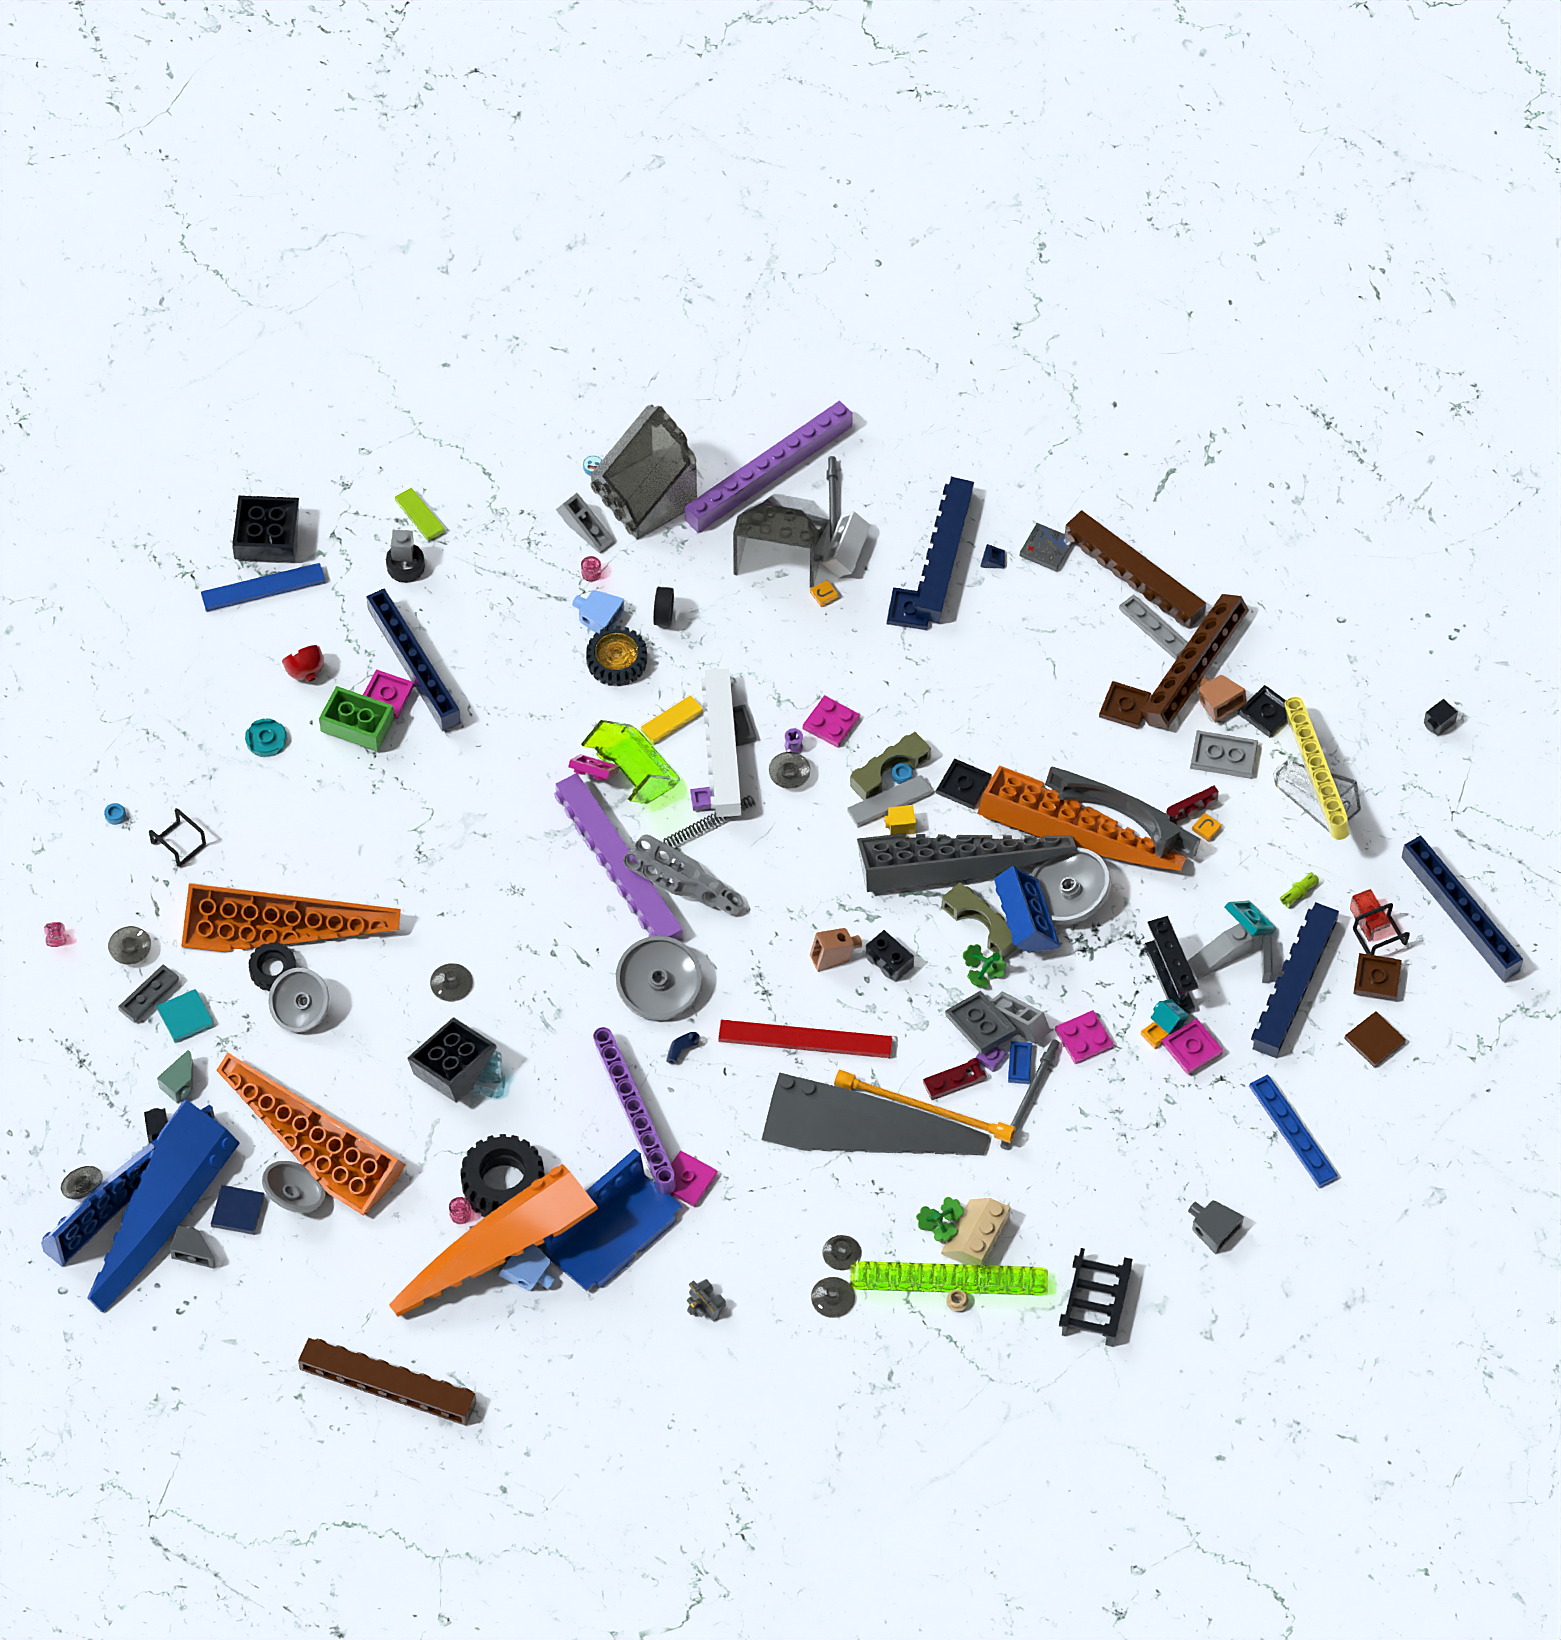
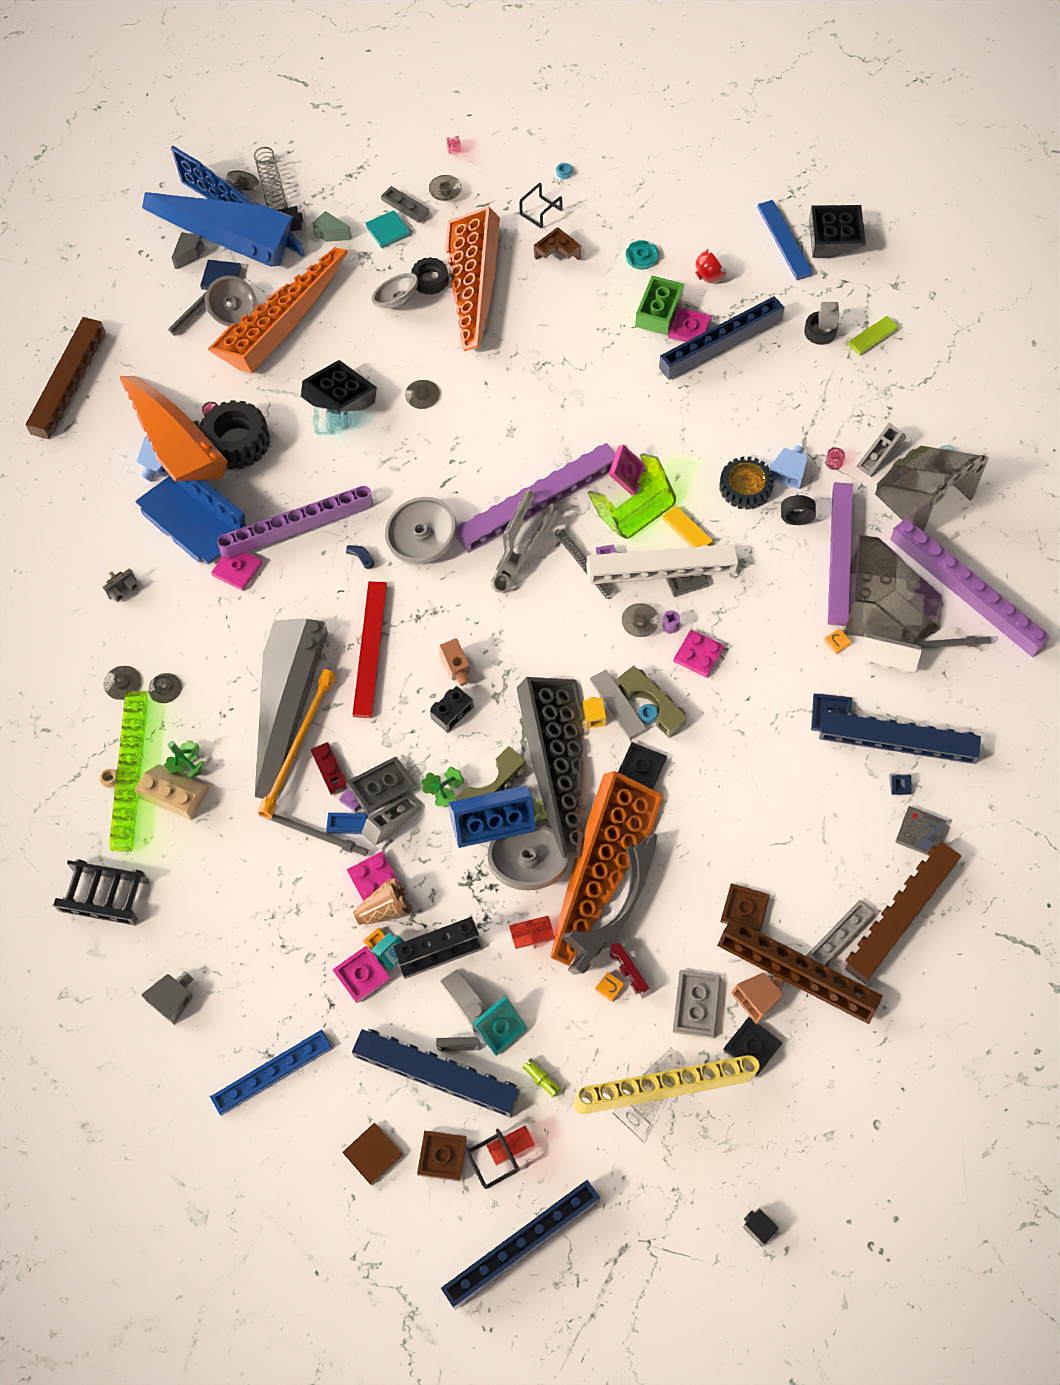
camera: 90 degrees right, 5 degrees up
none -> dark grey axle [168,292,206,336]
none -> light grey piece [254,146,288,208]
none -> medium nougat cone [353,878,413,925]
none -> clear red panel [509,915,555,949]
none -> reddish brown panel [534,227,581,260]
none -> medium lavender beam [827,482,853,626]

